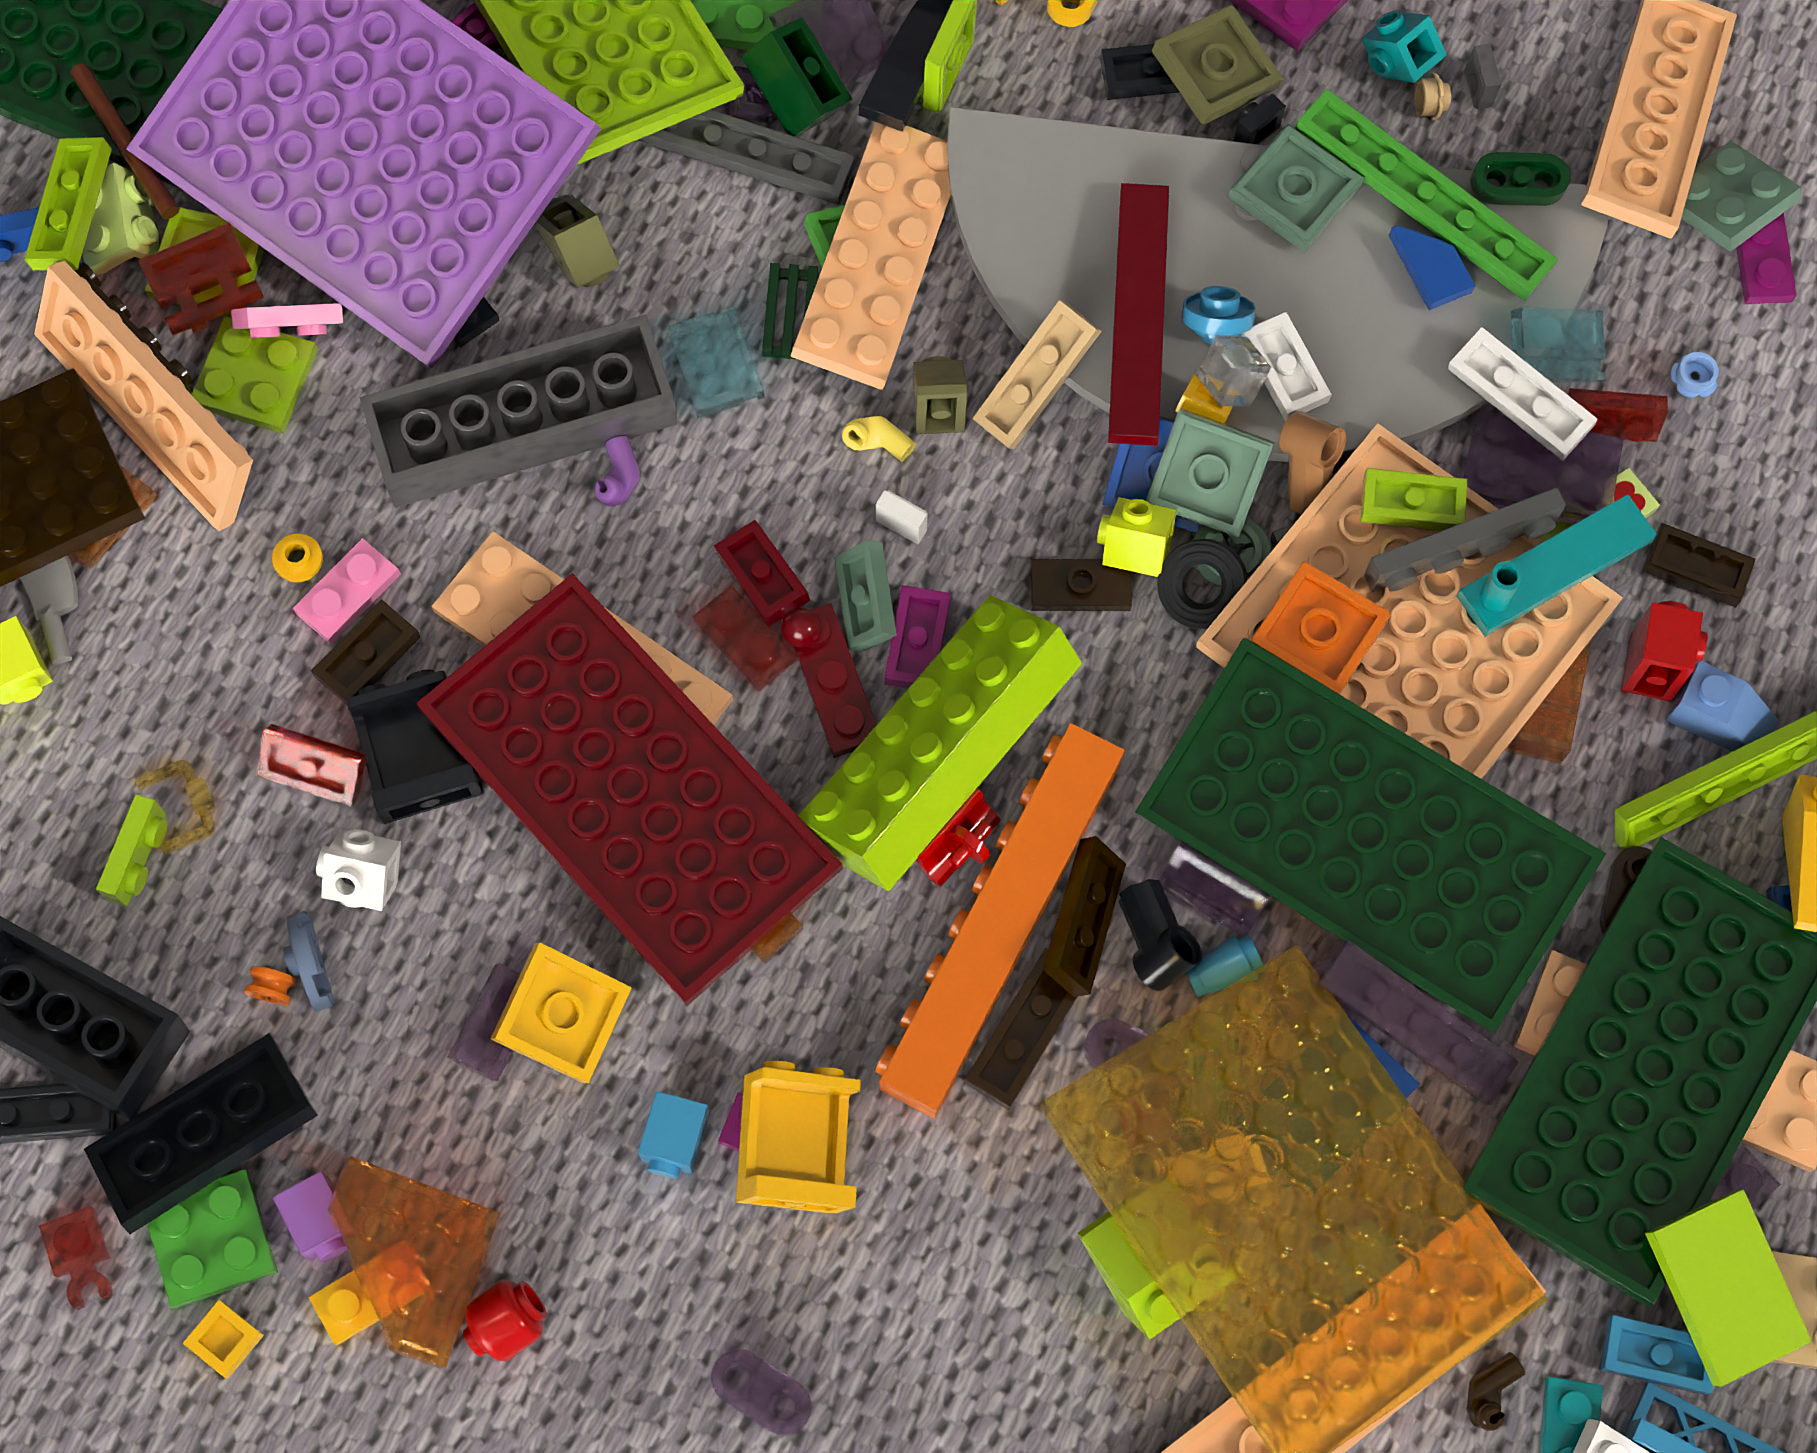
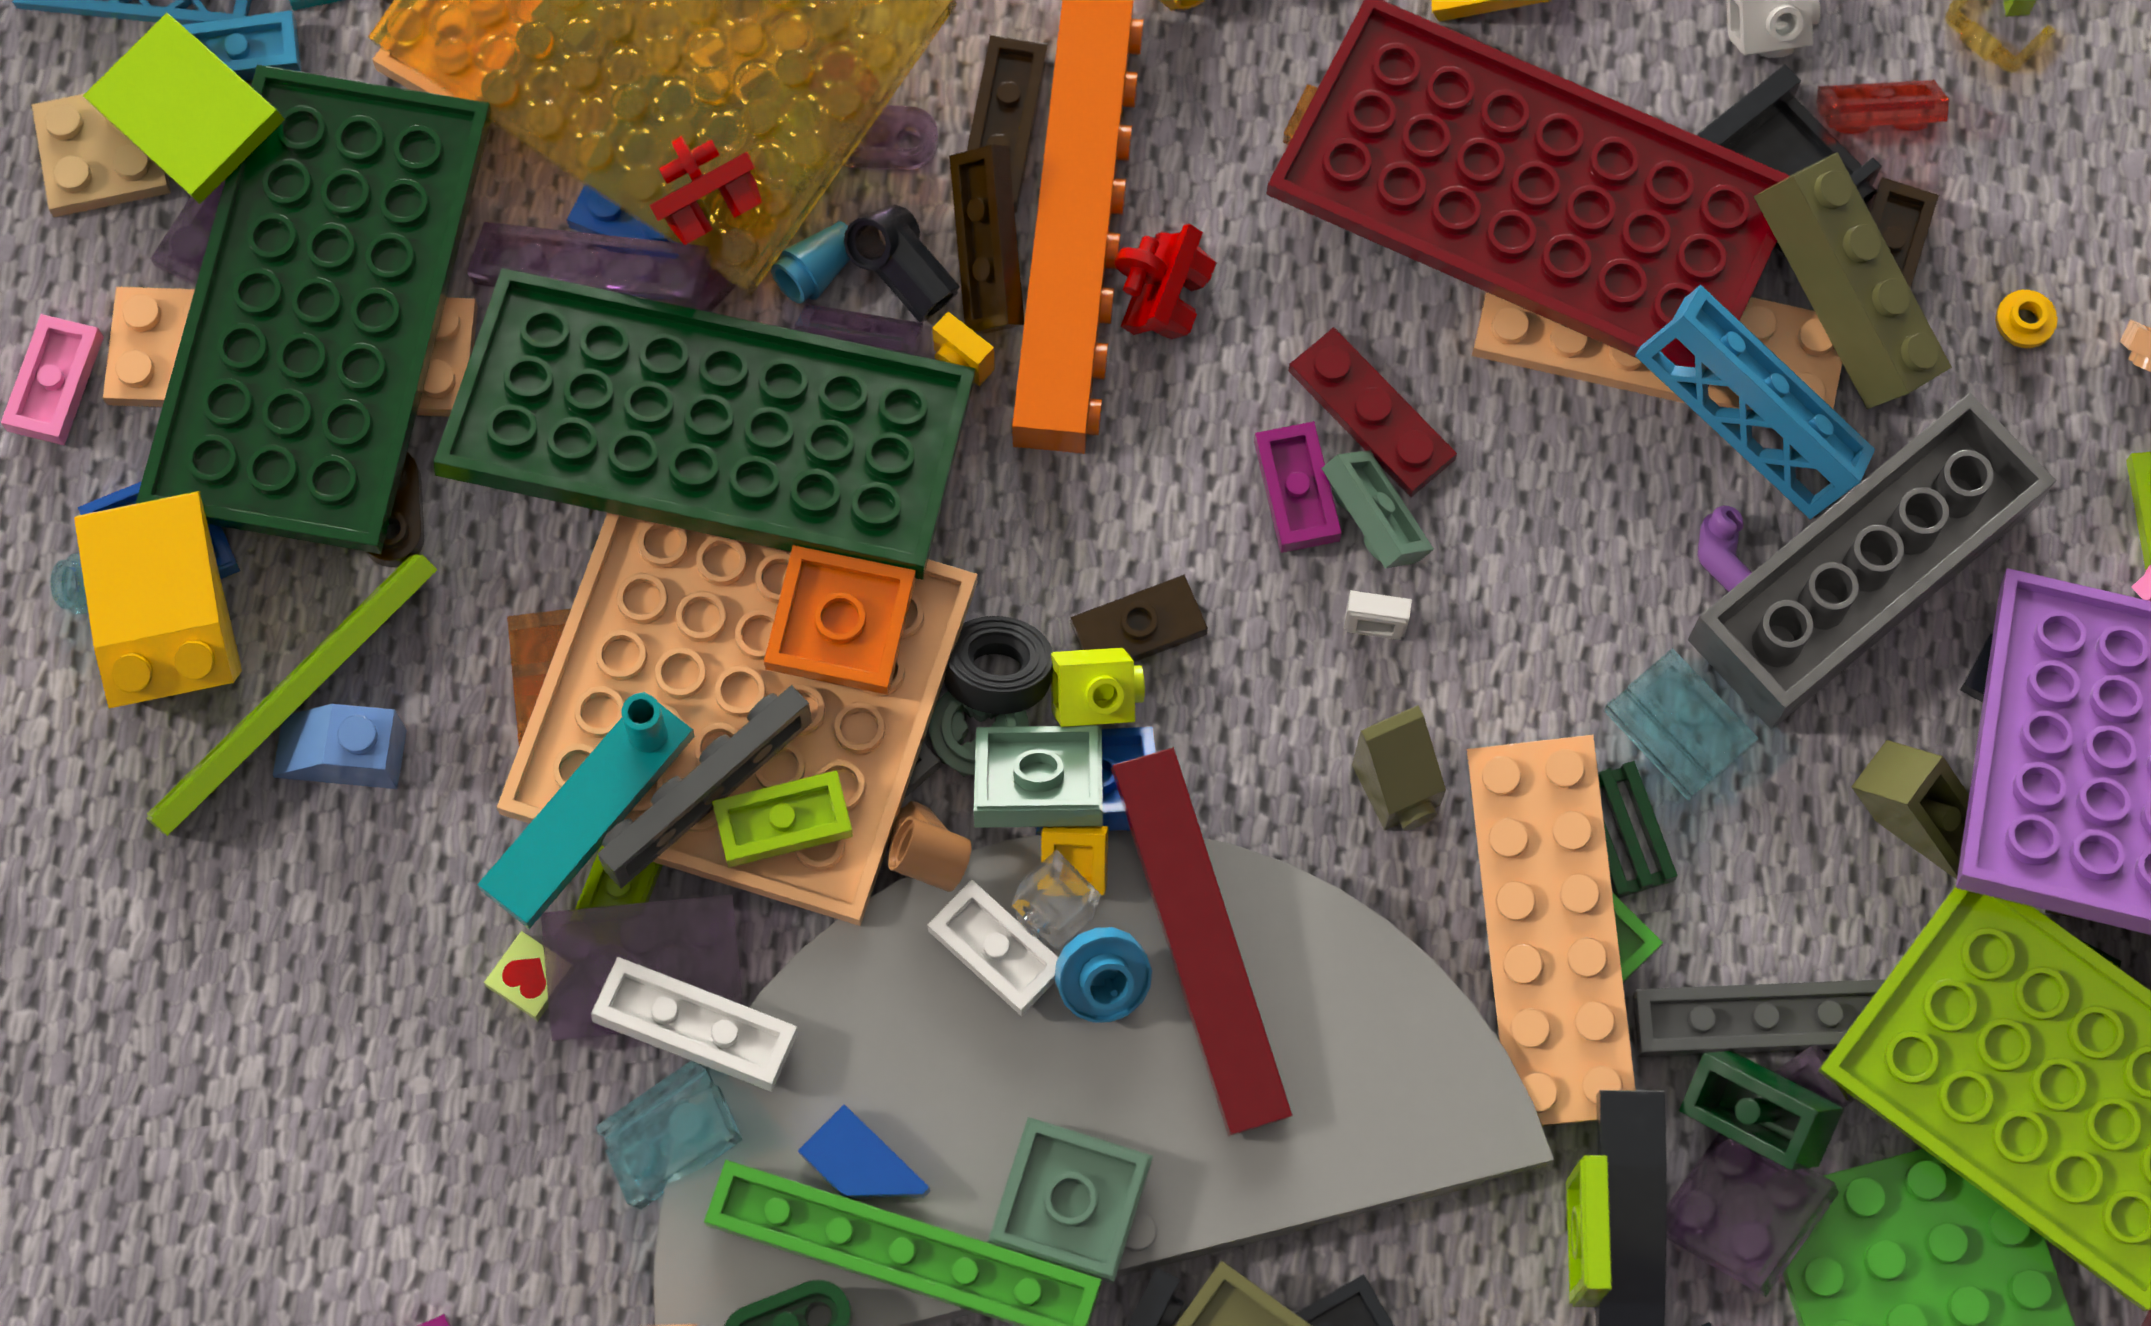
camera: 160 degrees right, 0 degrees up
bright pink plate [293,538,401,645] -> none
clear red plate [693,585,797,692] -> none
dark red plate [714,520,822,648] -> none
lime brick [798,595,1082,892] -> none
light yellow arm [841,416,916,462] -> none
tan plate [972,300,1102,449] -> none
clear red plate [1567,388,1669,442] -> none
red brick [1621,601,1708,702] -> none
dark brown plate [1642,523,1756,608] -> none
light blue plate [1670,352,1719,398] -> none
none -> red hips [649,135,763,245]
none -> yellow plate [932,311,995,386]
none -> dark azure fence [1635,285,1875,519]
none -> olive brick [1754,152,1952,409]

